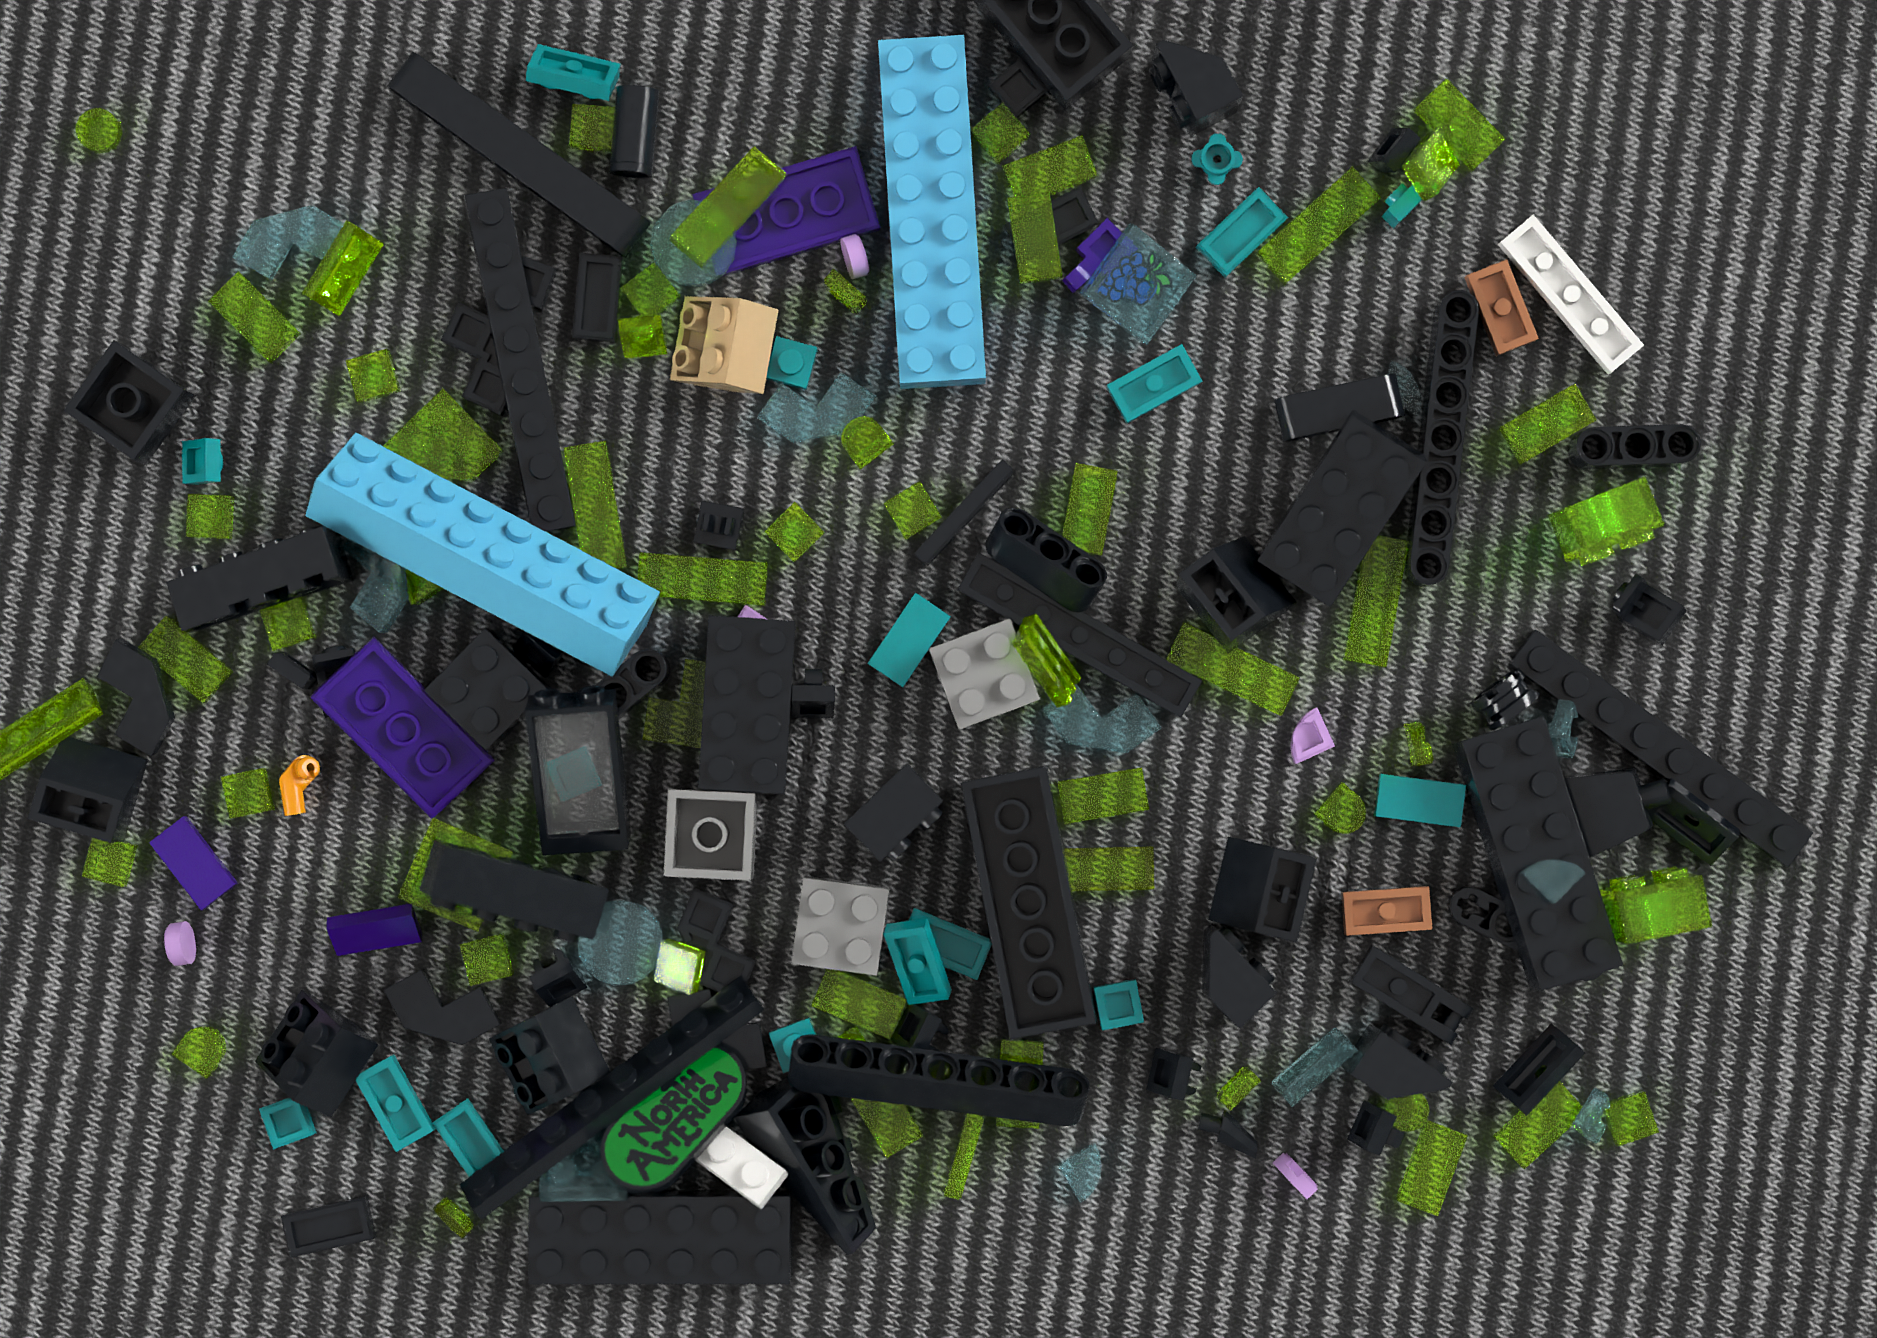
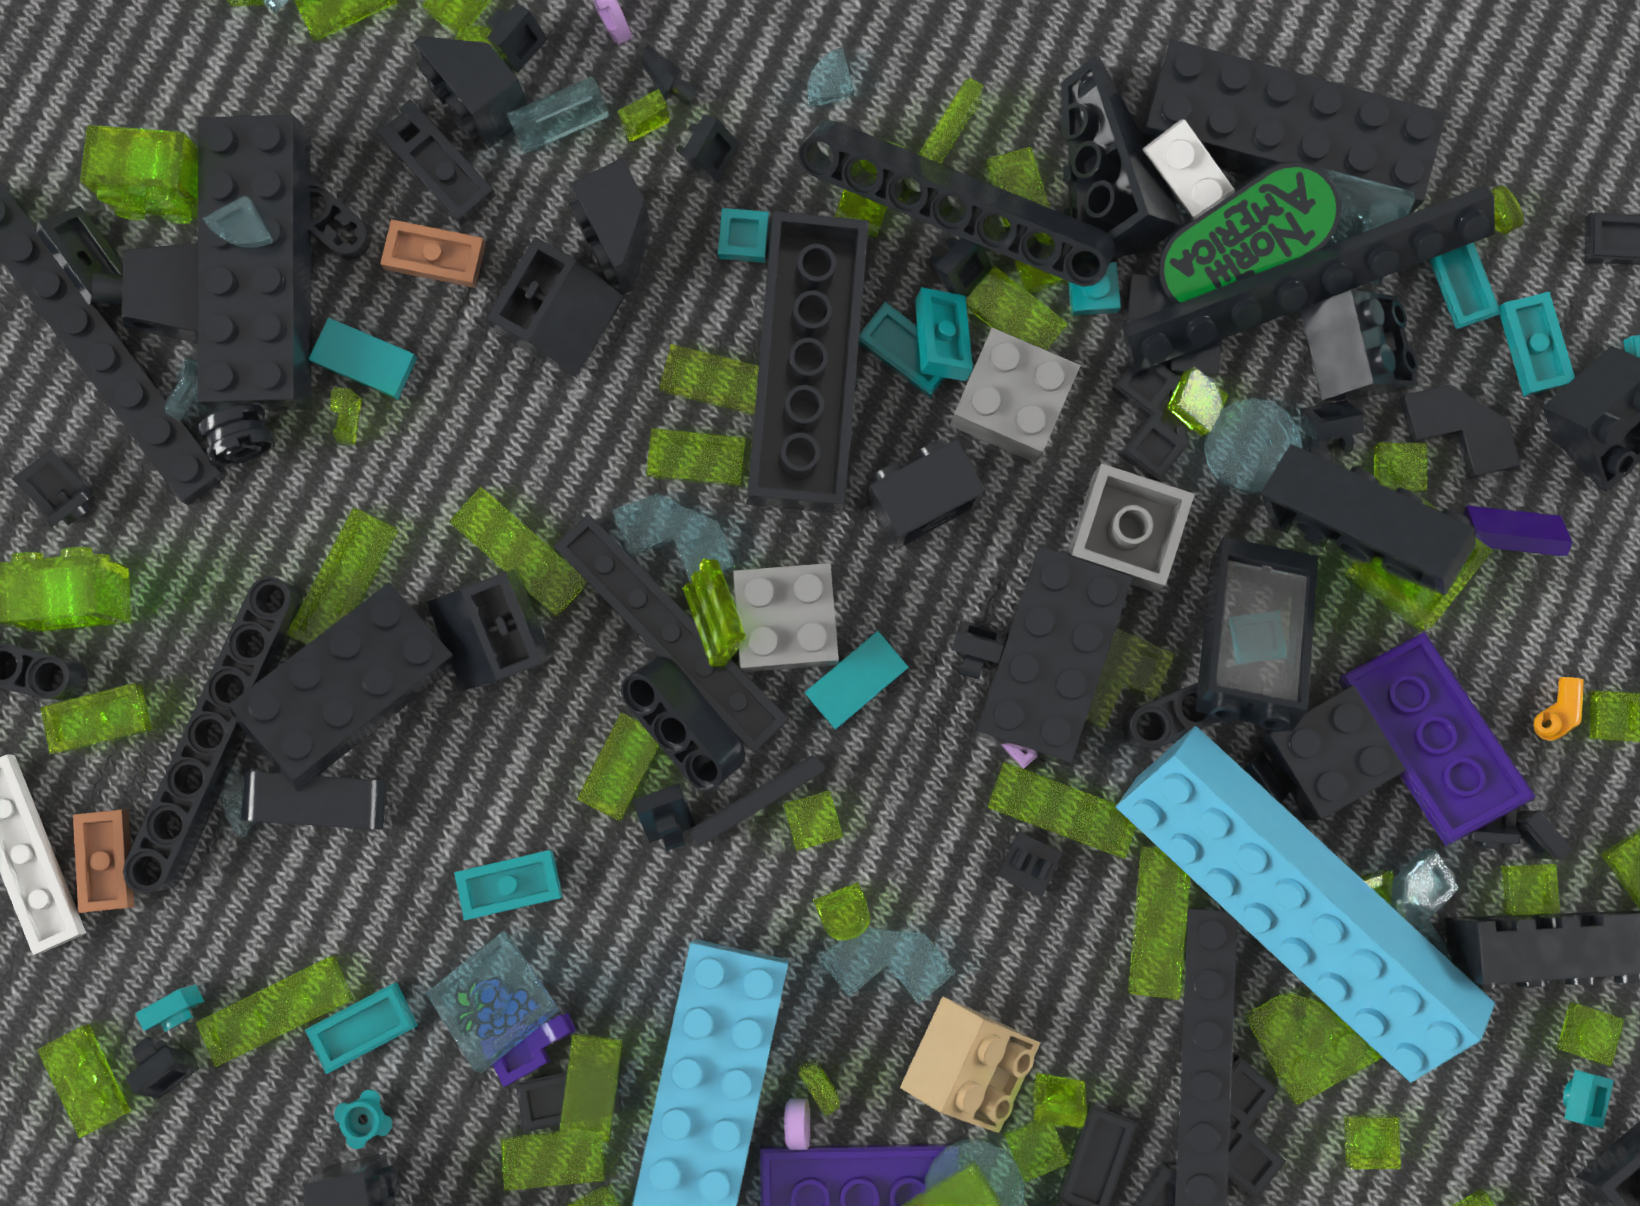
camera: 165 degrees left, 5 degrees down
clear neon green plate [764,502,825,563] -> none
teal plate [766,336,818,390] -> none
lavender tile [1291,707,1335,764] -> none
clear neon green tile [1313,782,1366,834] -> none
clear neon green tile [1402,128,1460,202] -> none
black piece [1493,1023,1585,1116] -> none
none -> black tile [633,783,696,851]

